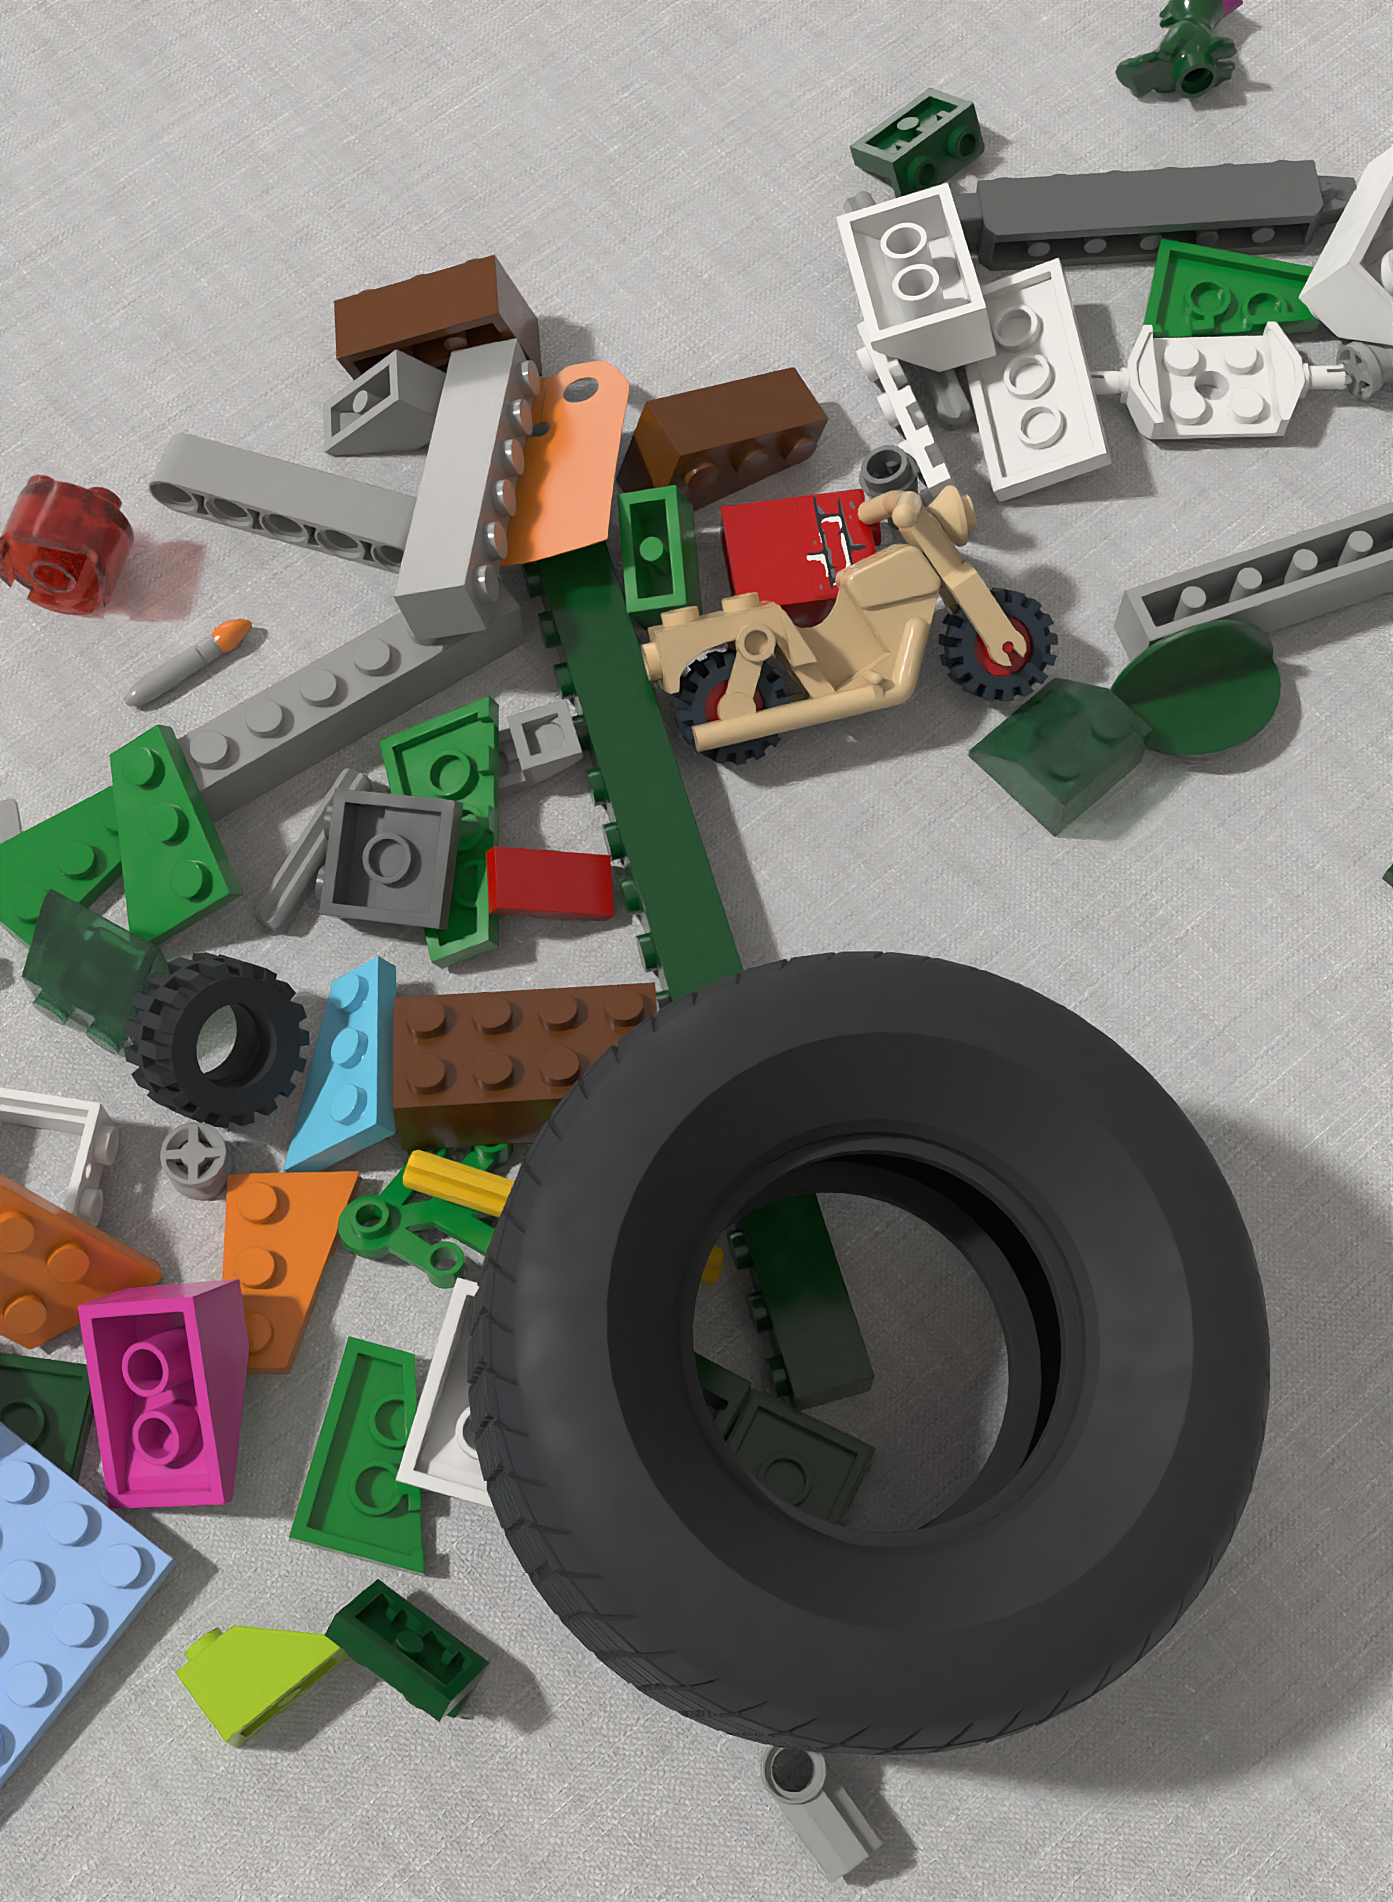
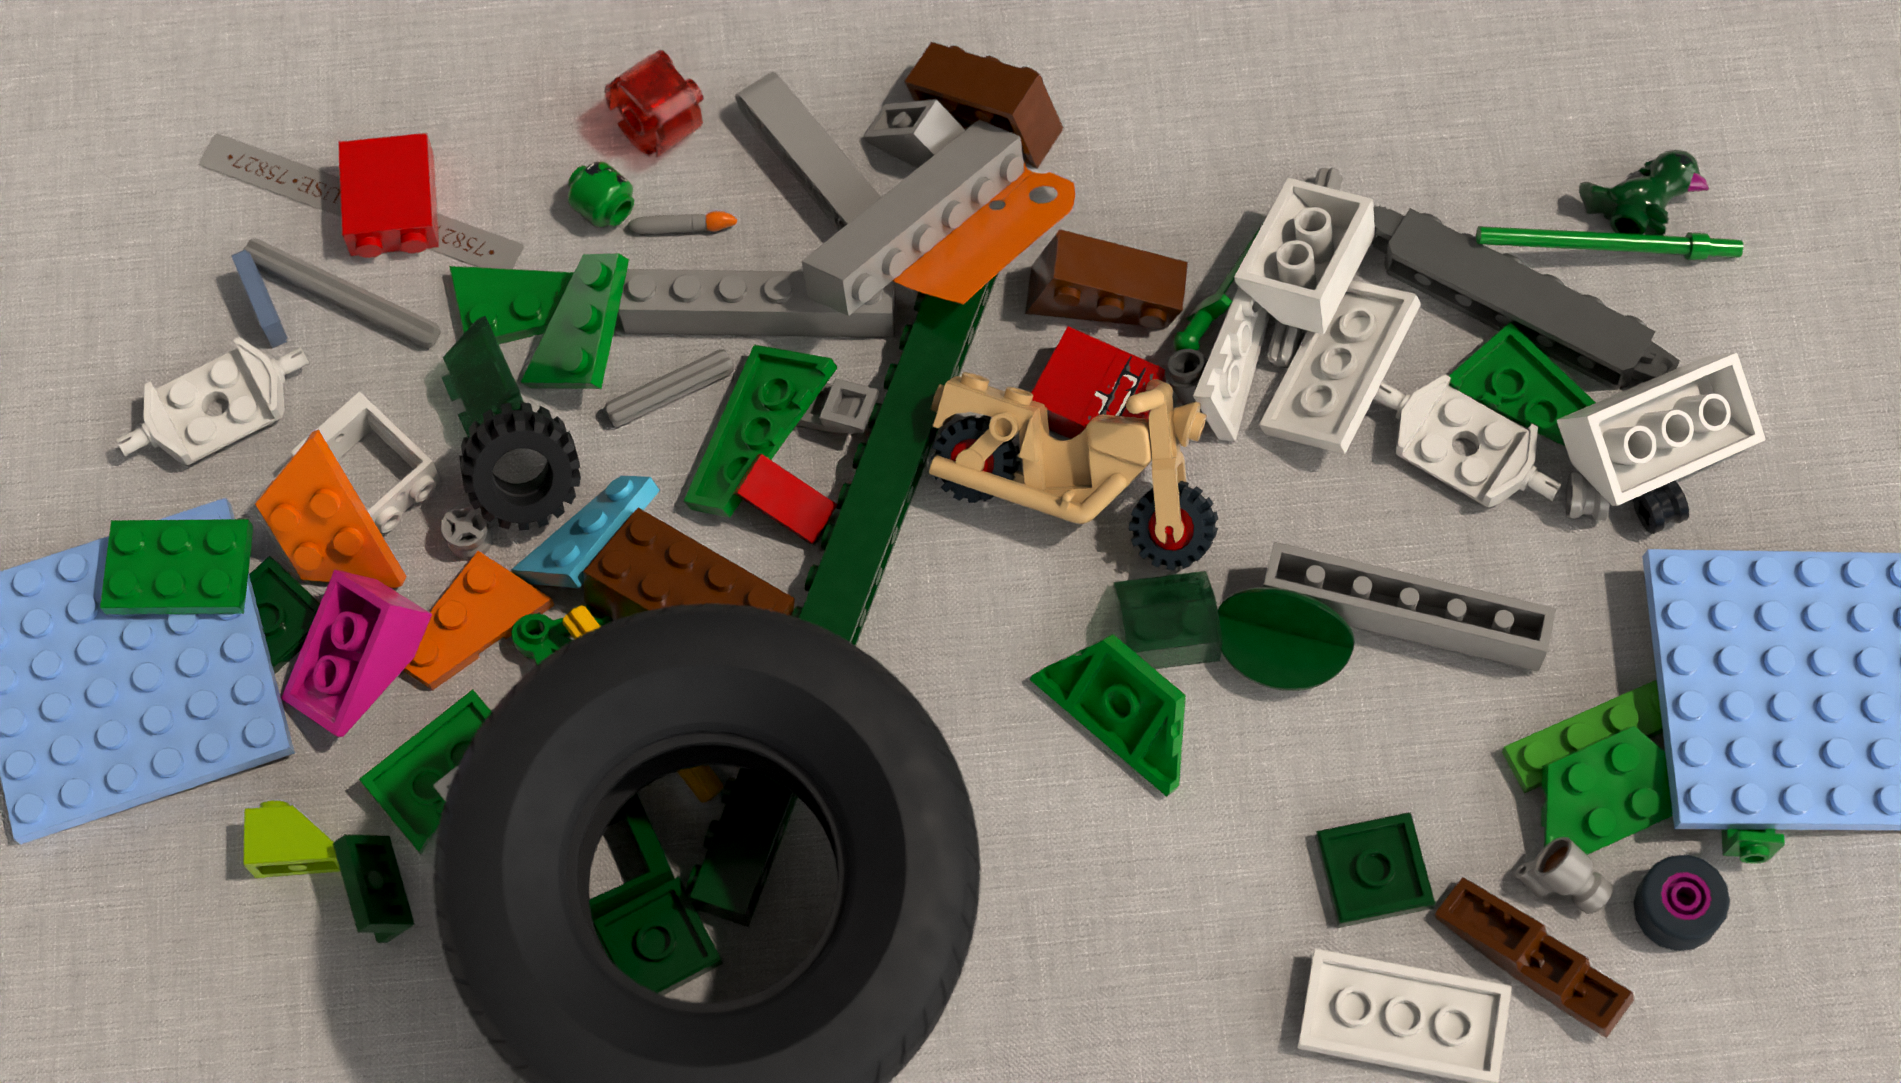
camera: 40 degrees right, 0 degrees up
dark grey plate [315,788,463,930] -> none
green brick [617,485,703,630] -> none
dark green bracket [849,88,985,198] -> none
none -> green head [568,161,634,228]
none -> green wing [1029,634,1186,797]
none -> green sword [1173,222,1264,352]
none -> green bar [1476,226,1743,260]

